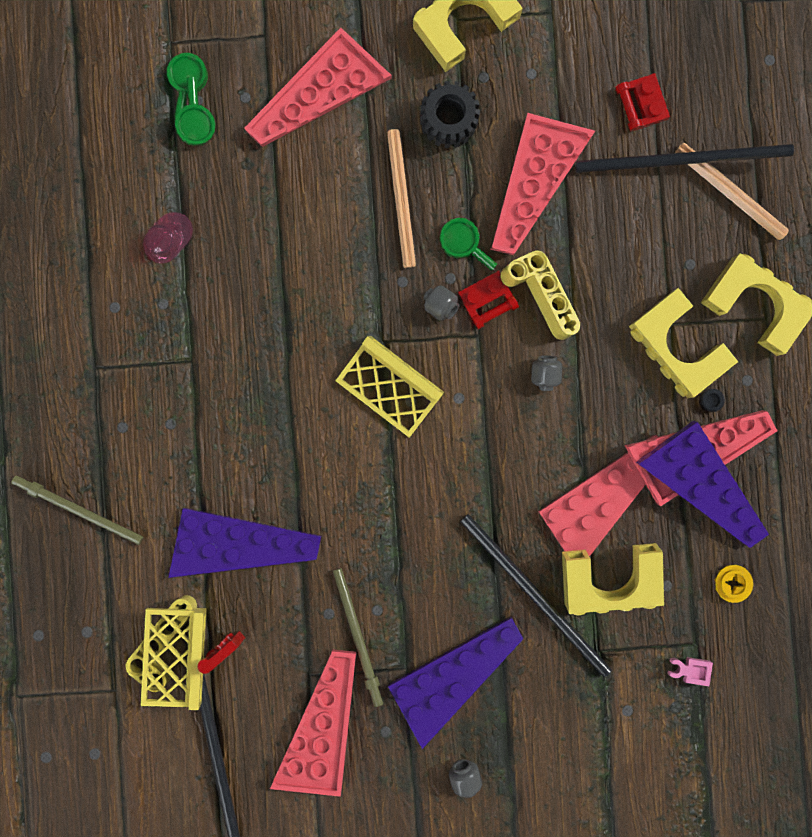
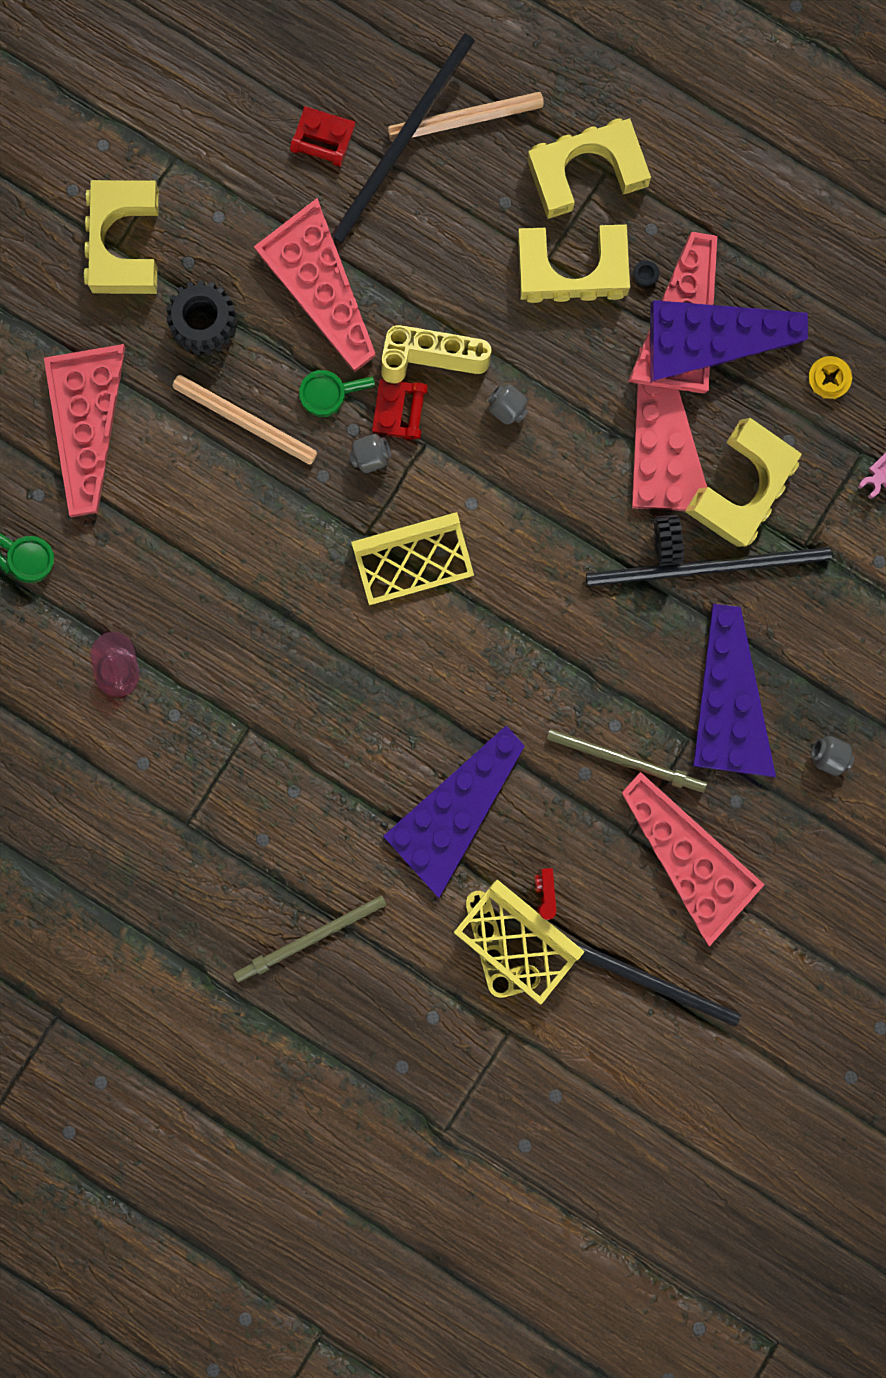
camera: 50 degrees left, 5 degrees down
none -> black tyre [654,514,684,566]

